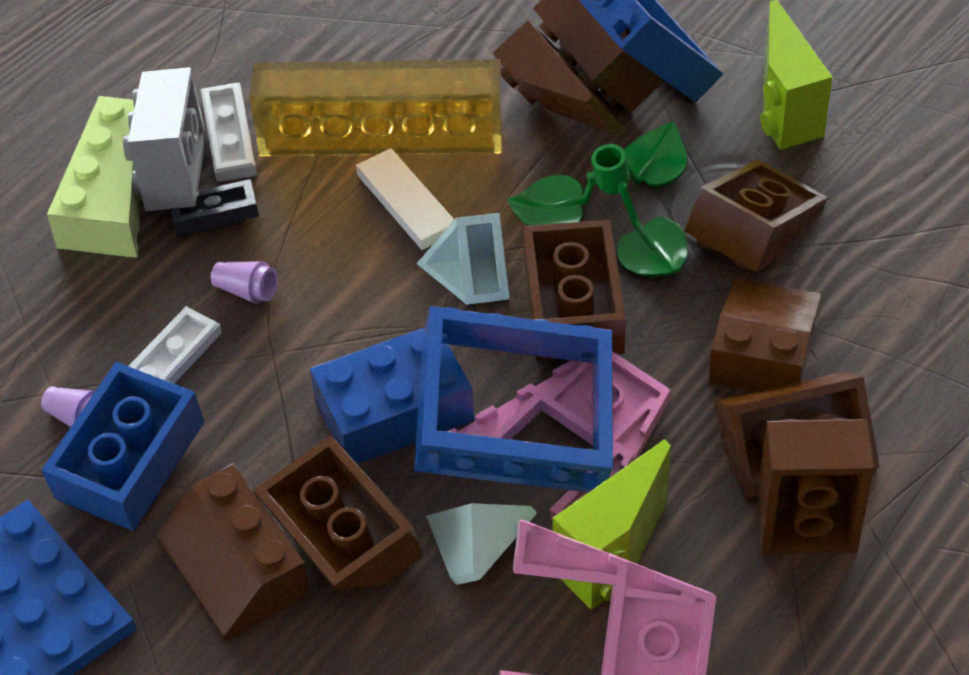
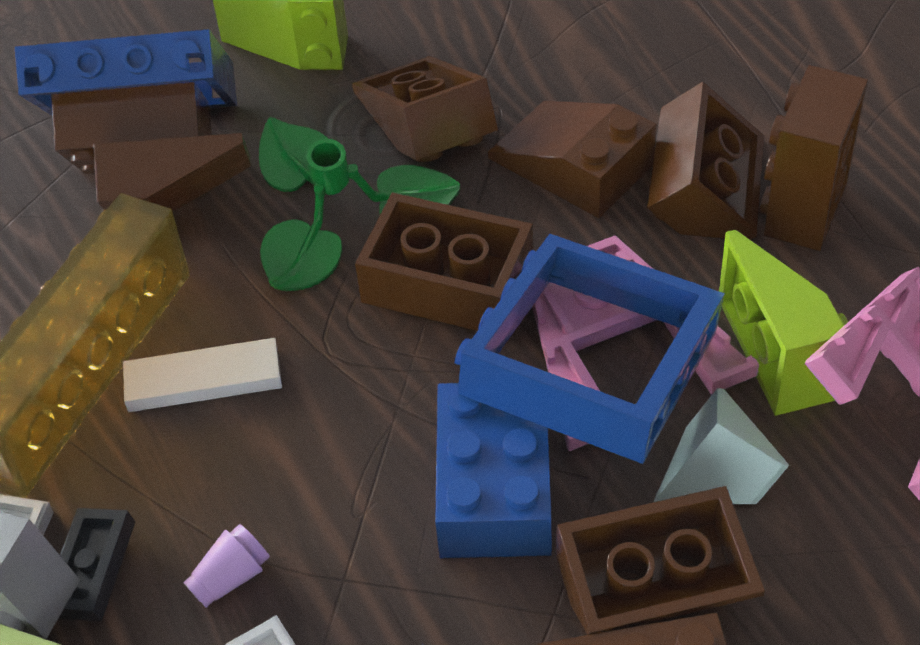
camera: 65 degrees left, 0 degrees up
light aqua slope [417,213,510,305] -> none

